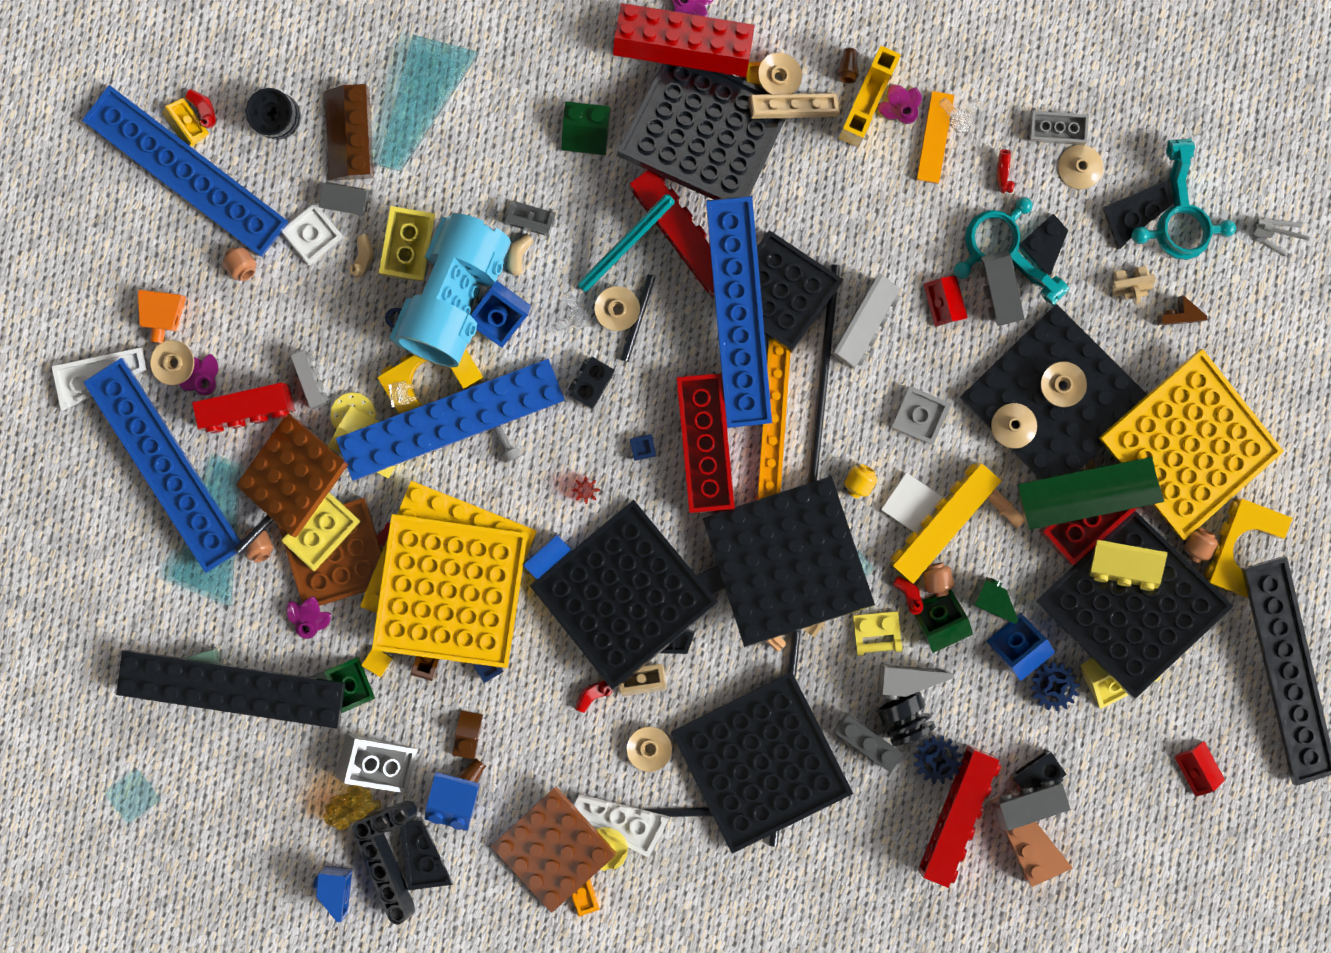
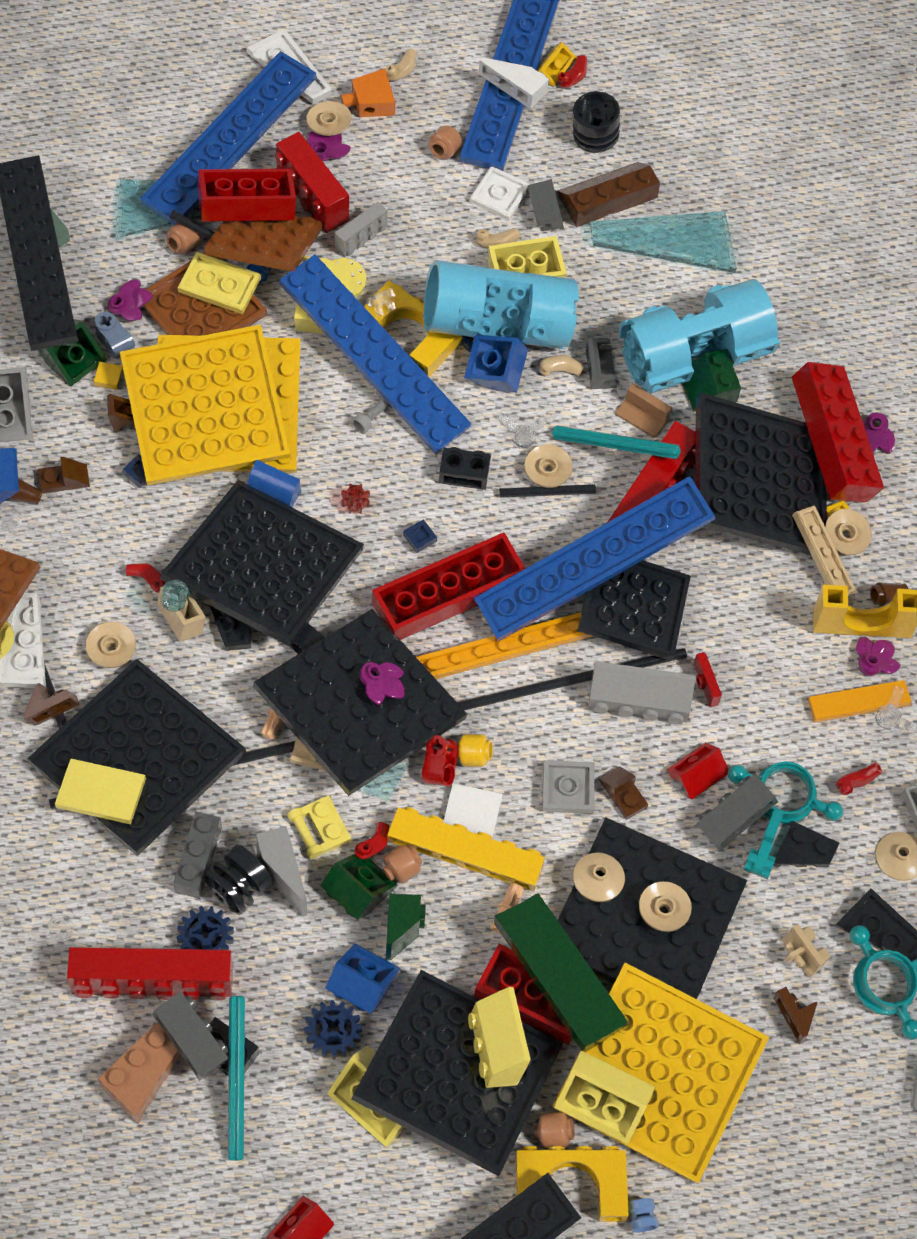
camera: 65 degrees right, 25 degrees down
none -> reddish brown slope [23,683,80,726]
none -> light yellow tile [55,759,146,824]
none -> sand blue piece [95,312,135,359]
none -> clear light blue wheel [161,580,188,612]
none -> red brick [198,169,296,222]
none -> teal axle [228,996,245,1161]
none -> magenta plate [360,662,404,705]
none -> tan arm [385,49,417,81]
none -> red piece [421,735,458,786]
none -> white slope [478,57,549,109]
none -> light yellow slope [554,1051,655,1144]
none -> reddish brown slope [598,766,649,820]
none -> medium nougat panel [616,383,672,438]
none -> medium azure cylinder [619,279,780,394]
none -> medium blue wheel [628,1198,659,1233]
none -> red plate [694,652,722,708]

